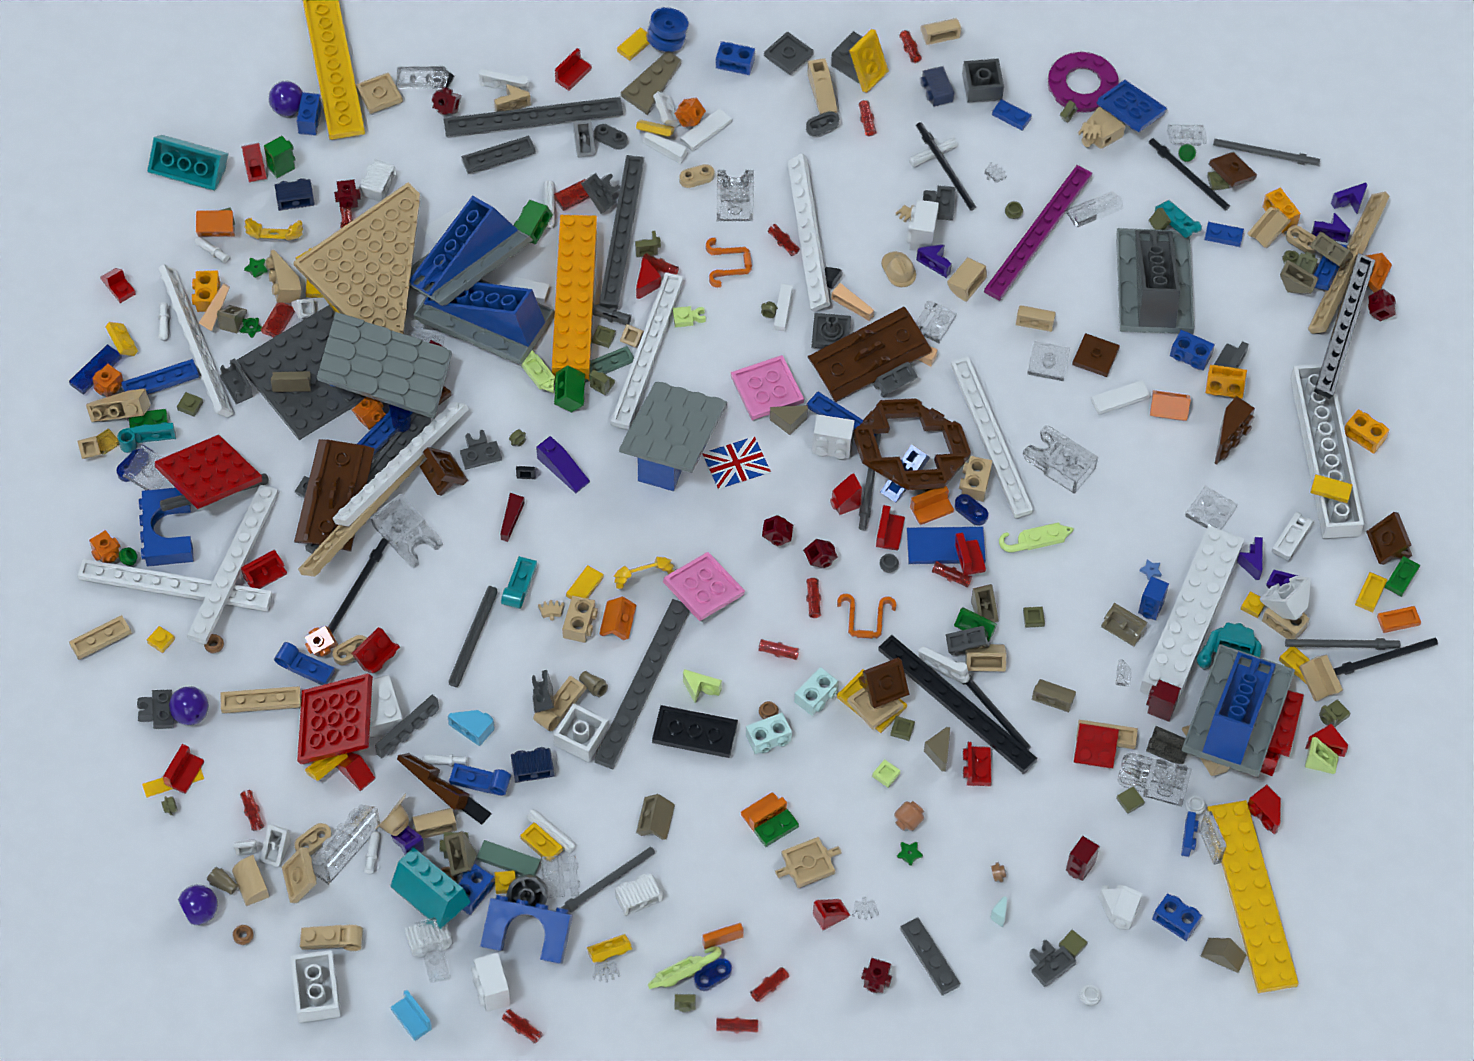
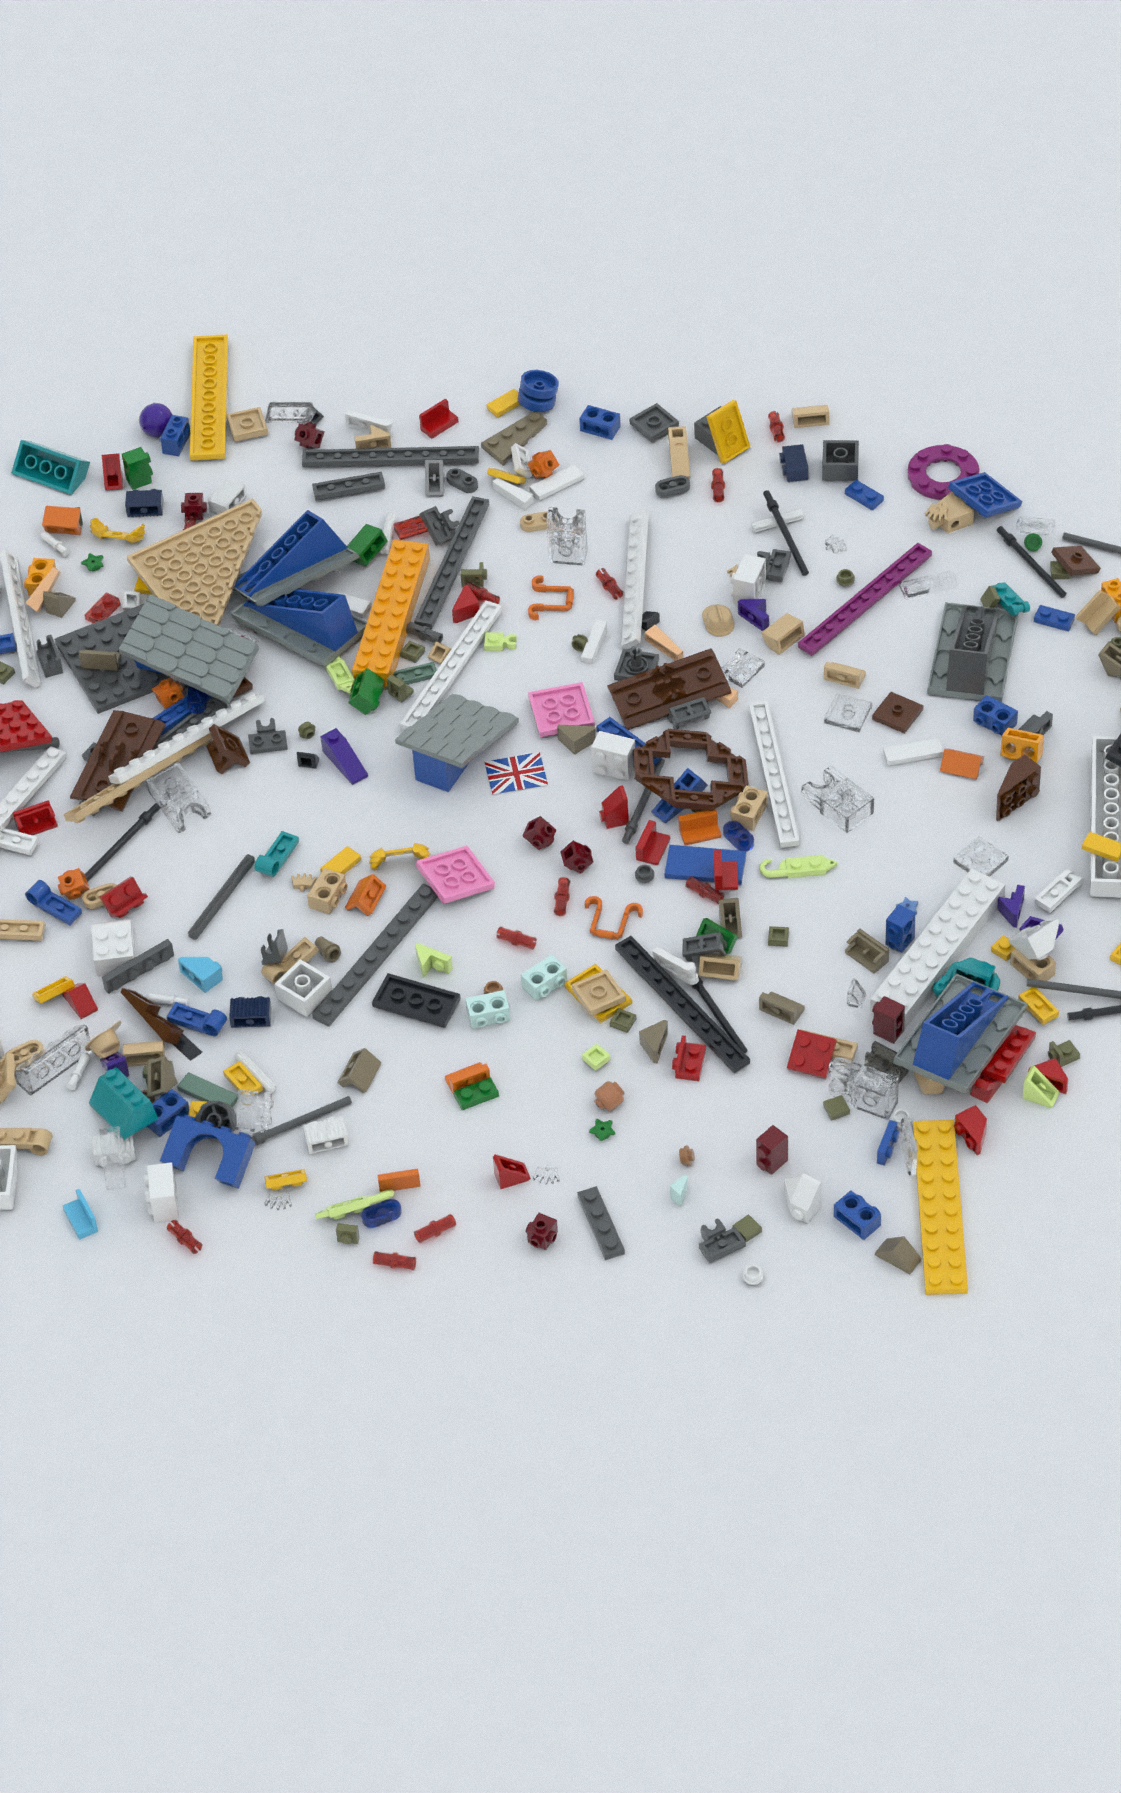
camera: 15 degrees right, 10 degrees down
green plate [239,317,264,338] -> none
tan slope [266,250,301,303] -> none
red plate [297,673,373,764] -> none
dark red piece [500,493,525,542] -> none
tan plate [775,837,841,888] -> none
reddish brown bracket [859,657,910,708] -> none
olive tile [1060,101,1078,123] -> none
tan panel [1299,655,1343,701] -> none

